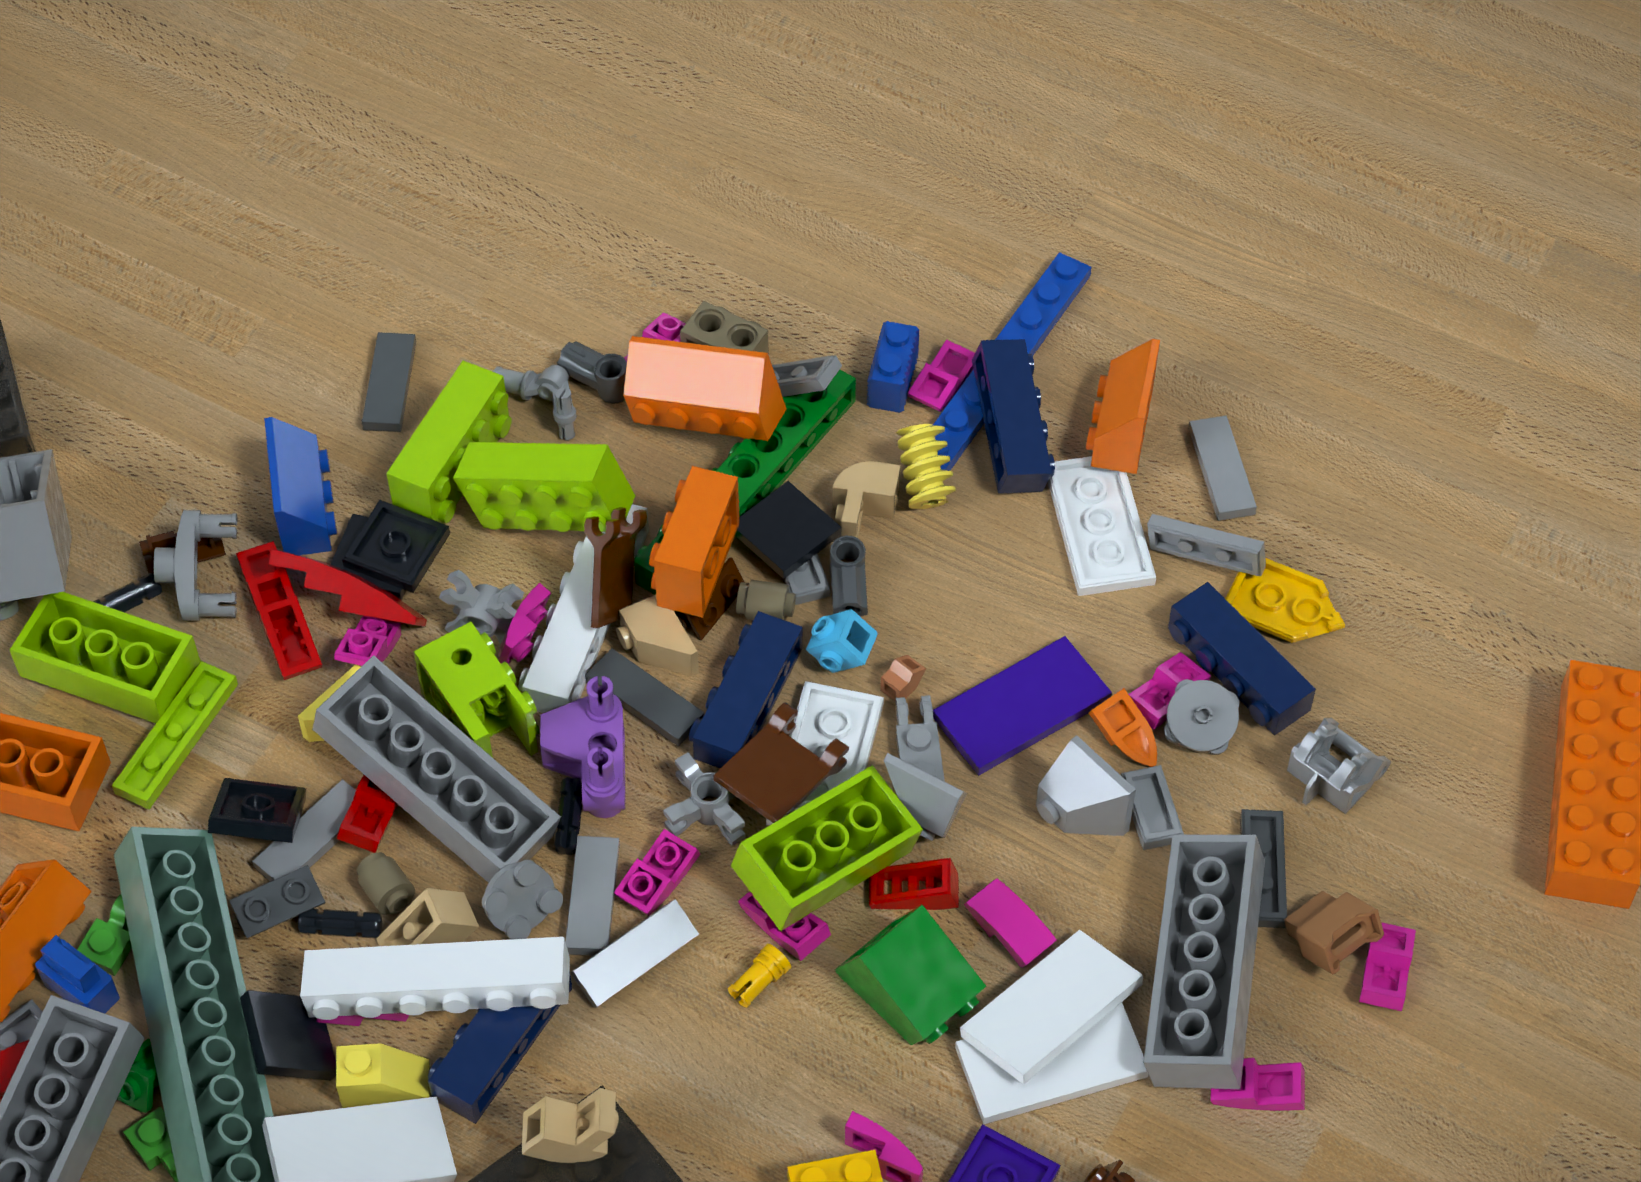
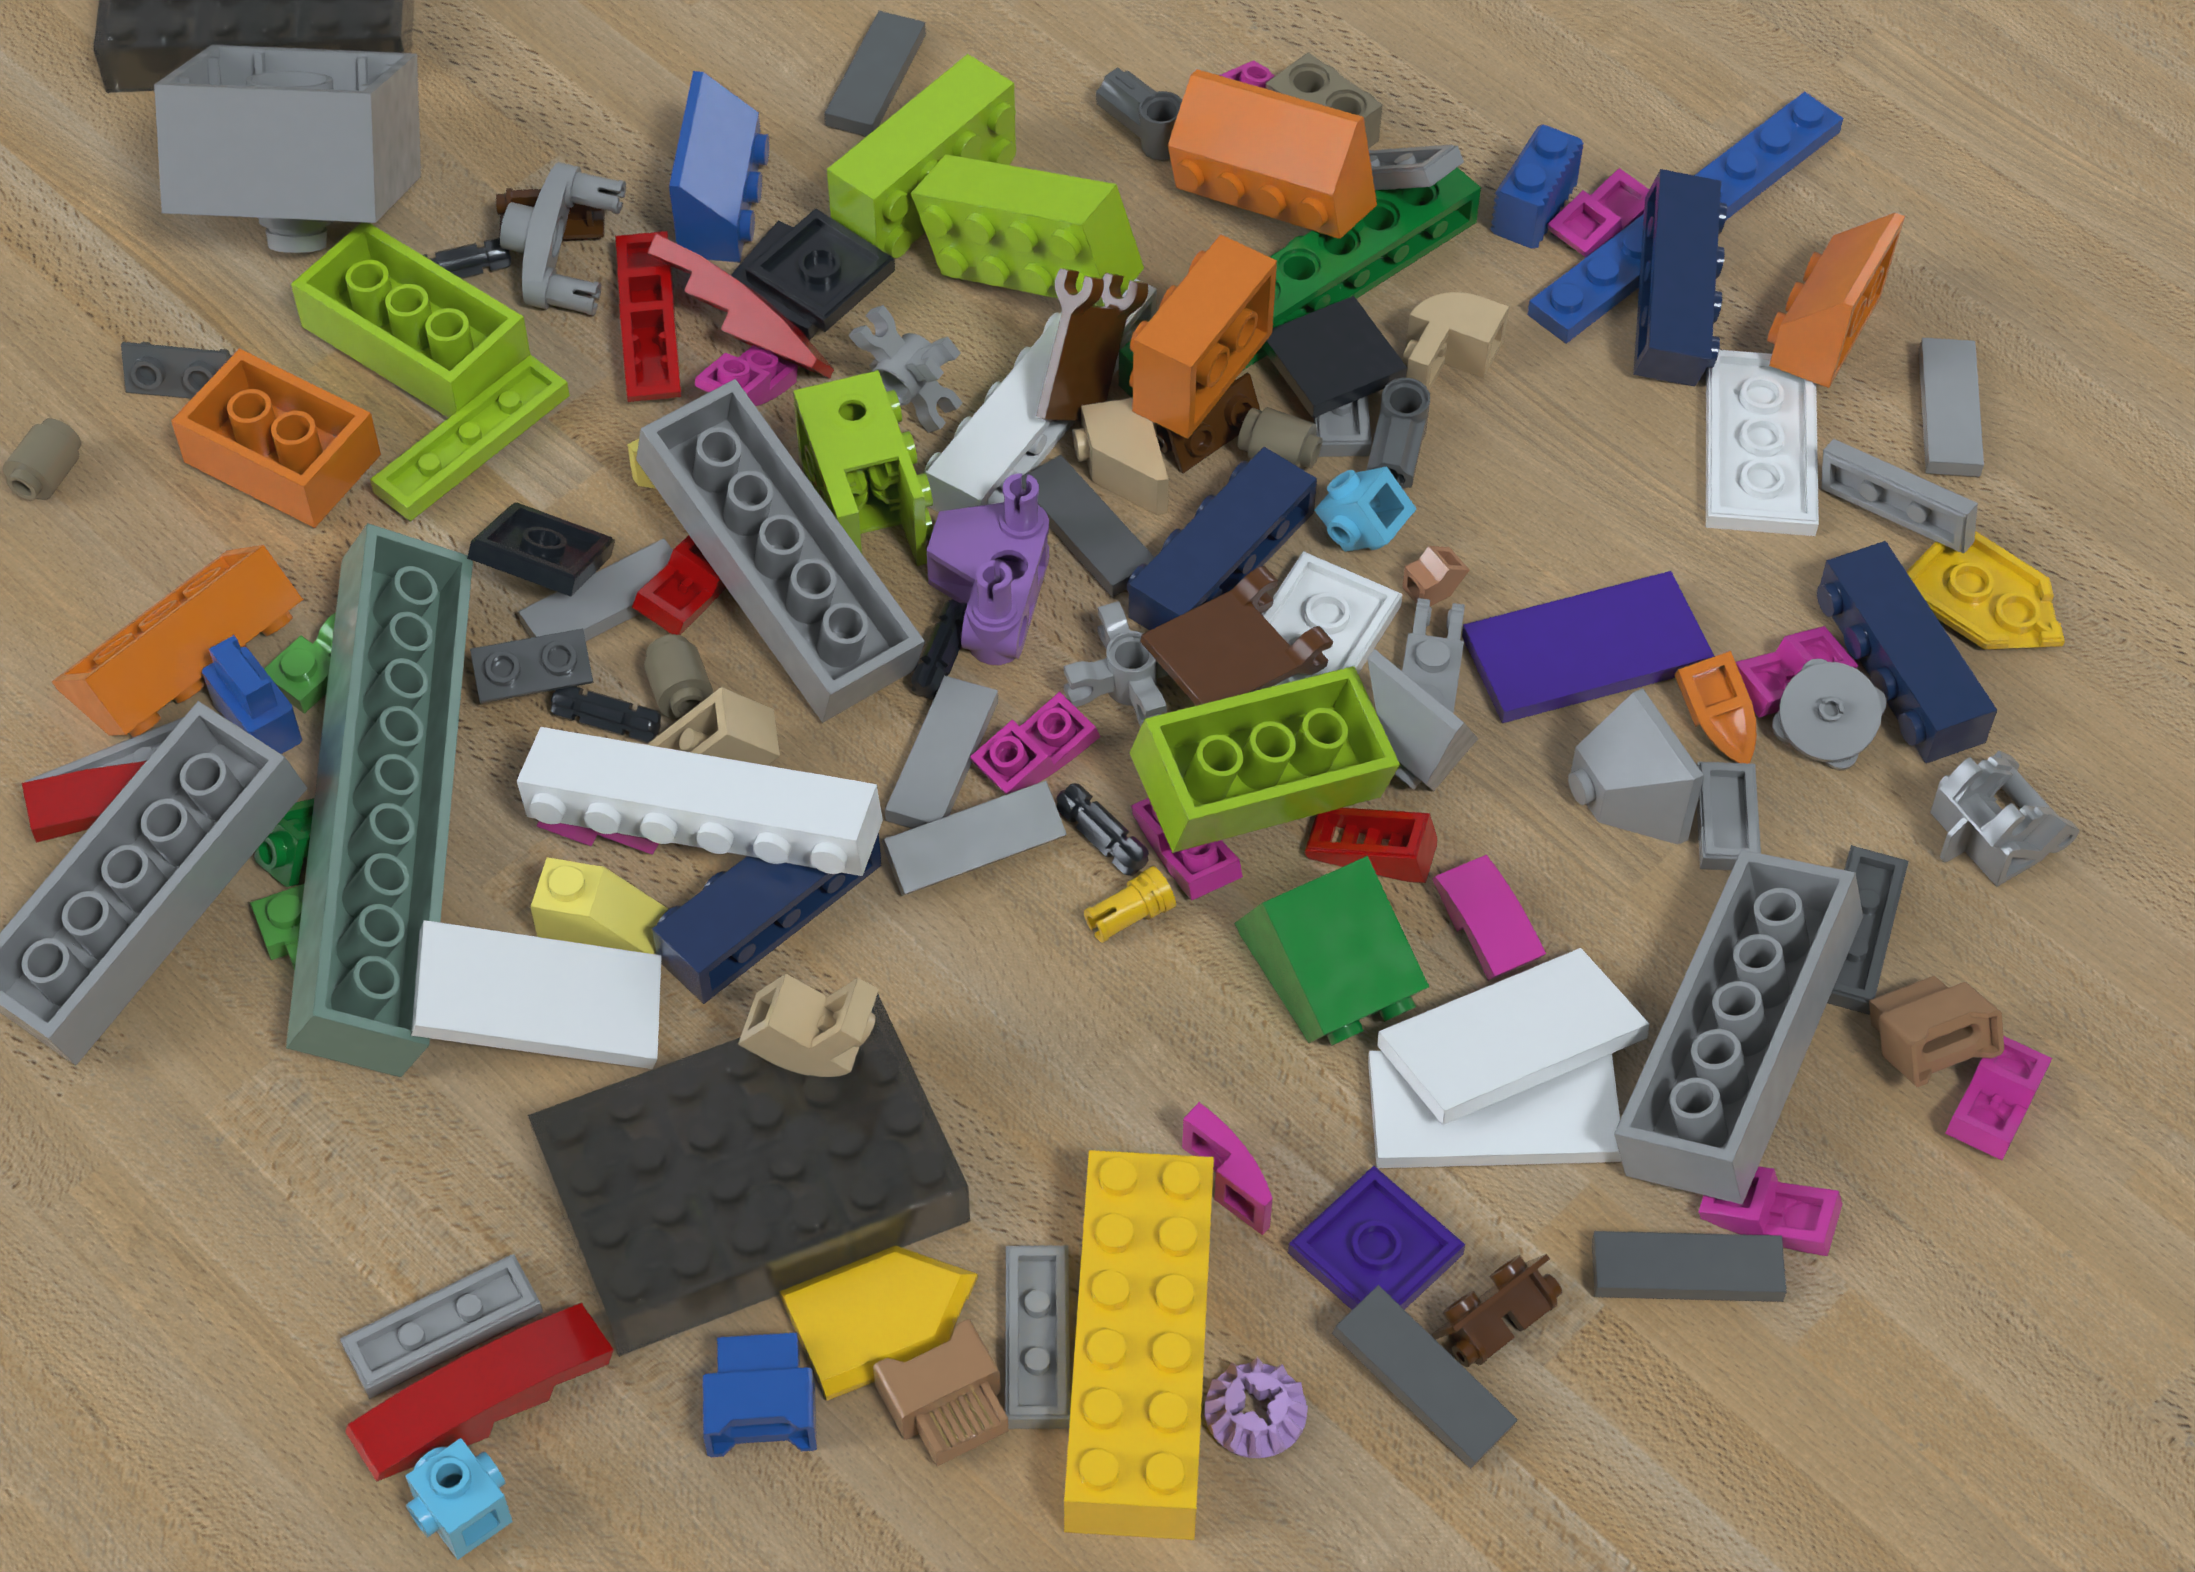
camera: 15 degrees right, 0 degrees up
black tile [240,990,336,1081] -> none
light grey piece [482,860,563,939] -> none
light grey pin [493,365,577,440] -> none
dark pink slope [497,583,551,664] -> none
light yellow piece [896,424,956,509] -> none
none -> black axle [1056,783,1149,876]
none -> dark grey tile [1592,1231,1787,1302]

